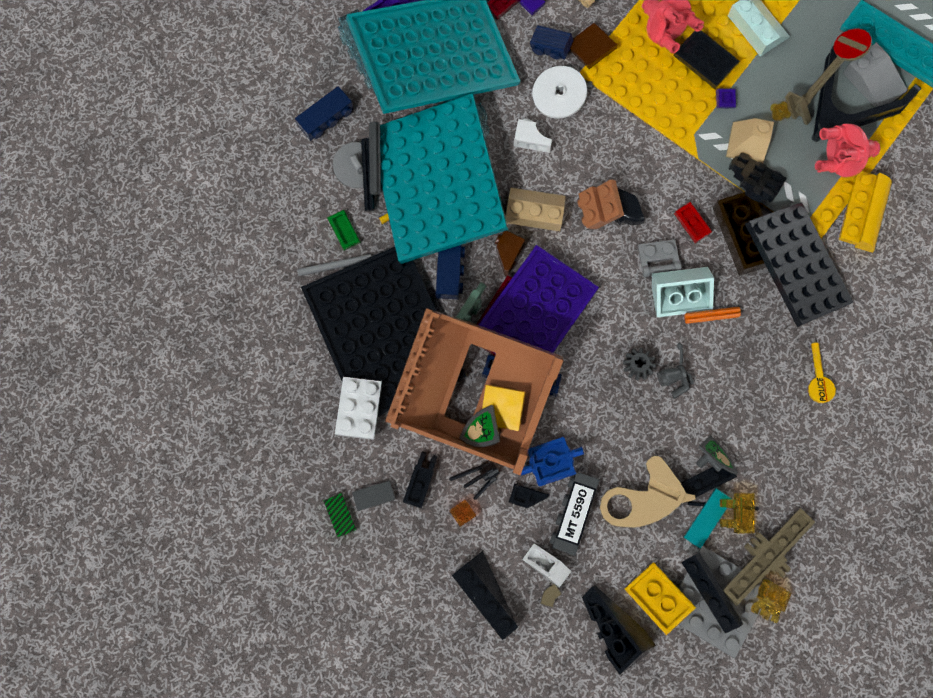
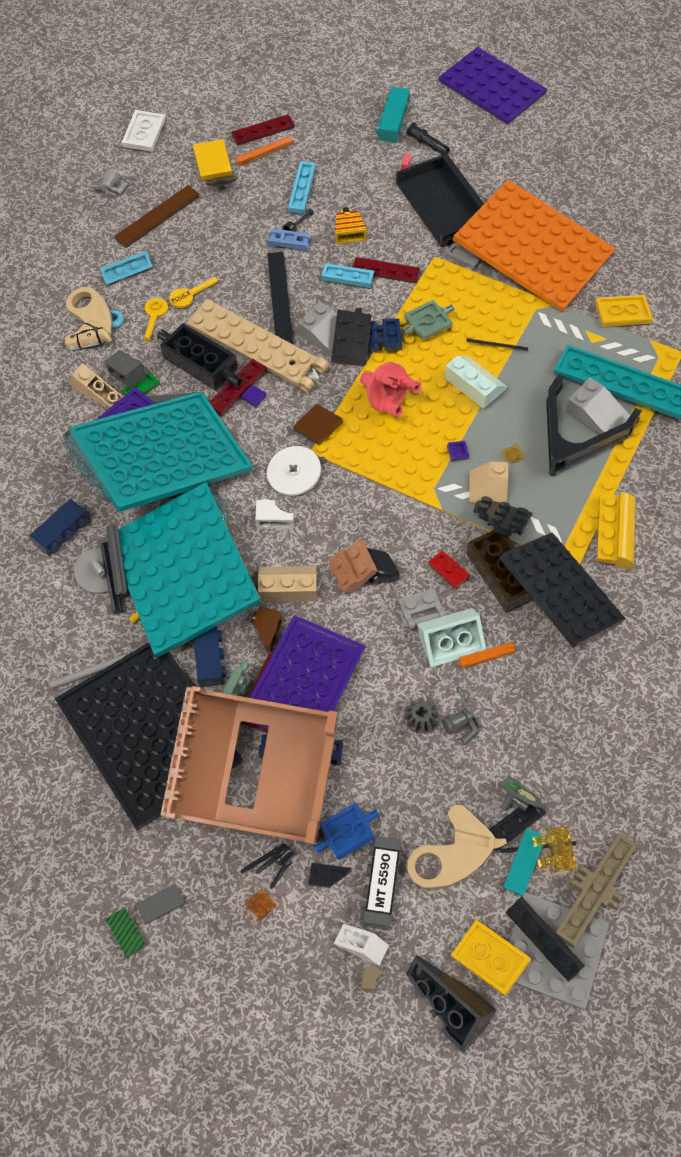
camera: 10 degrees left, 15 degrees down
green tile [327,210,360,251] -> none
white plate [335,377,382,440] -> none
black hinge [403,451,438,509] -> none
black wedge [452,551,518,640] -> none
shield [459,405,501,447] -> none
yellow tile [482,384,526,431] -> none
dark blue brick [530,25,573,60] -> none
black plate [673,30,740,89] -> none
clear yellow plate [751,579,792,624] -> none
dark tan piece [785,28,872,125] -> none
yellow piece [808,343,836,403] -> none
coral piece [815,124,880,177] -> none

